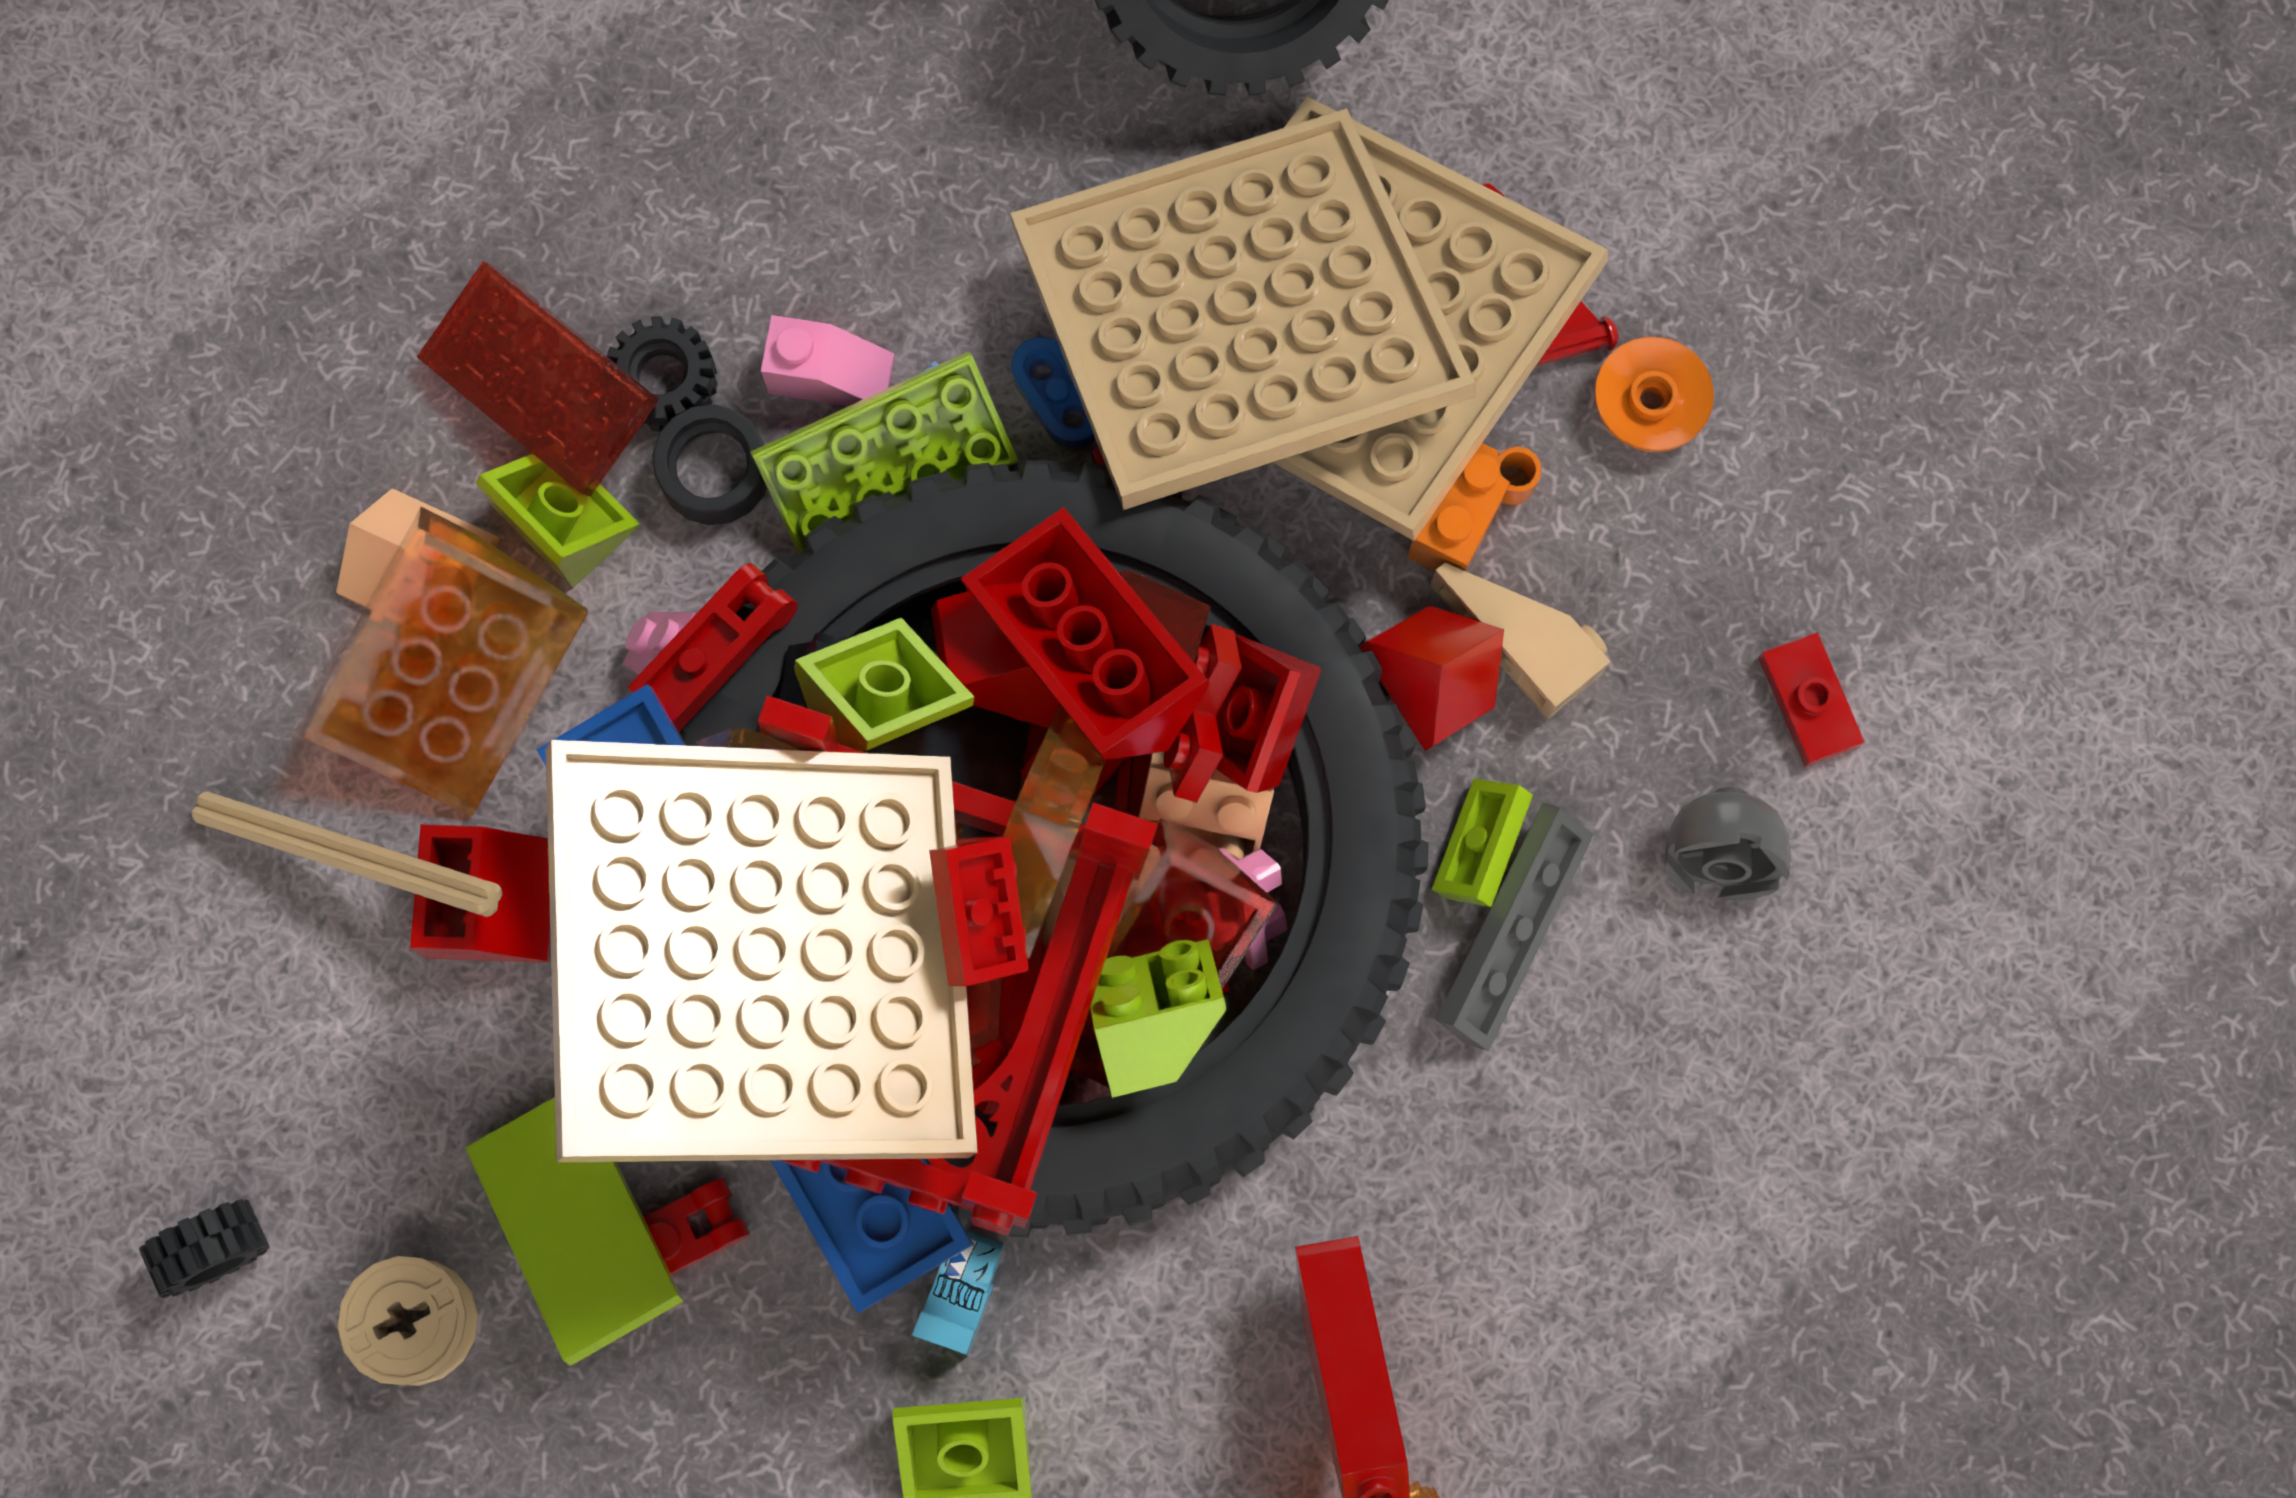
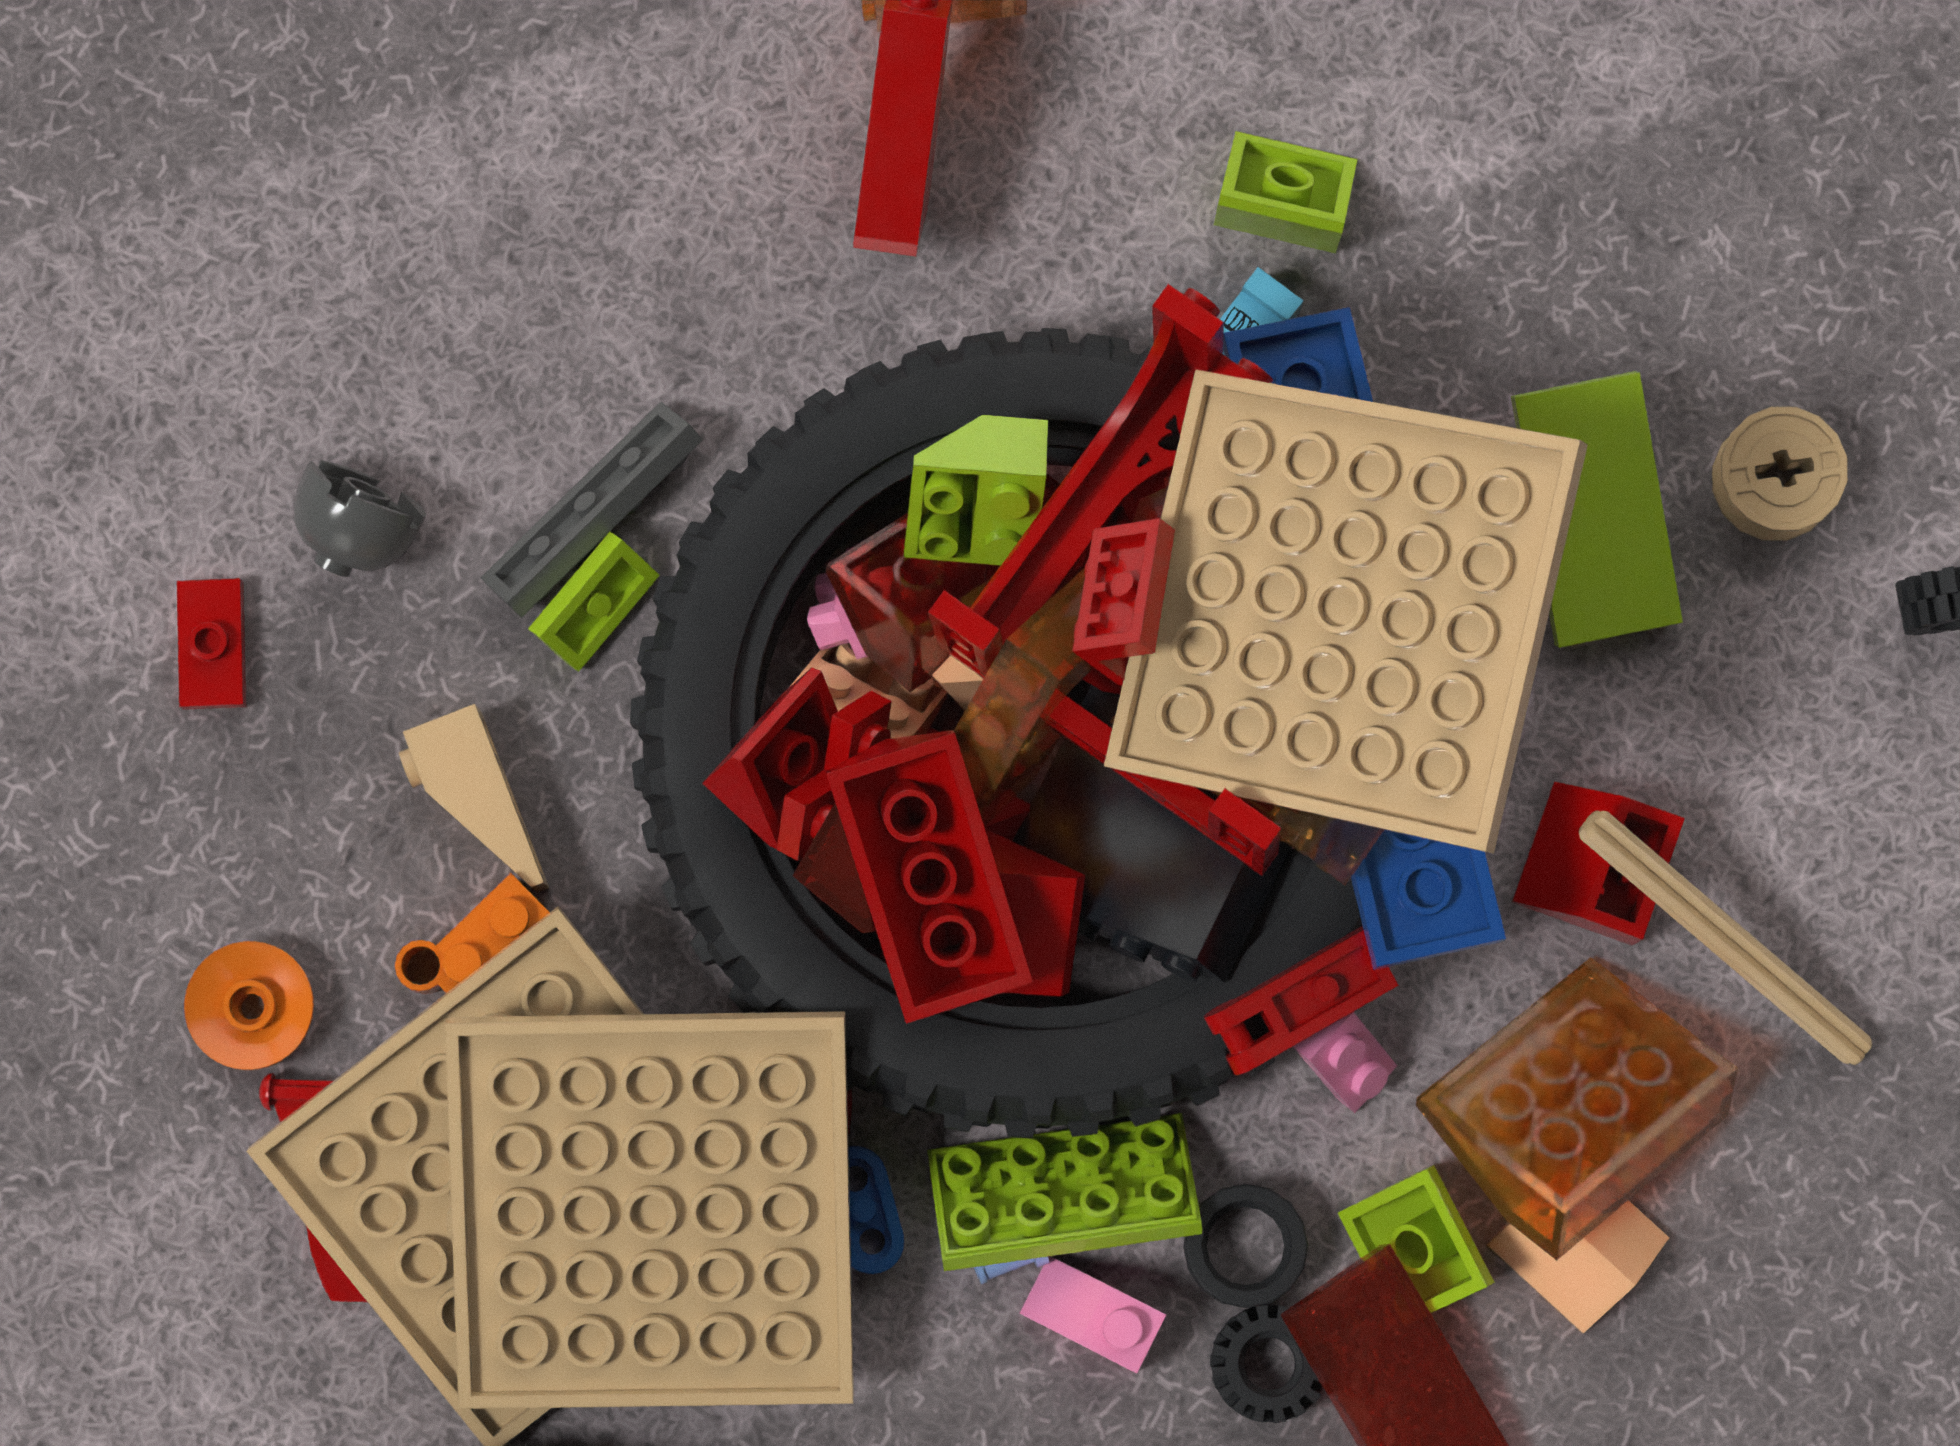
camera: 160 degrees left, 5 degrees up
lime slope [794,618,974,751] -> none
red slope [1359,606,1504,751] -> none

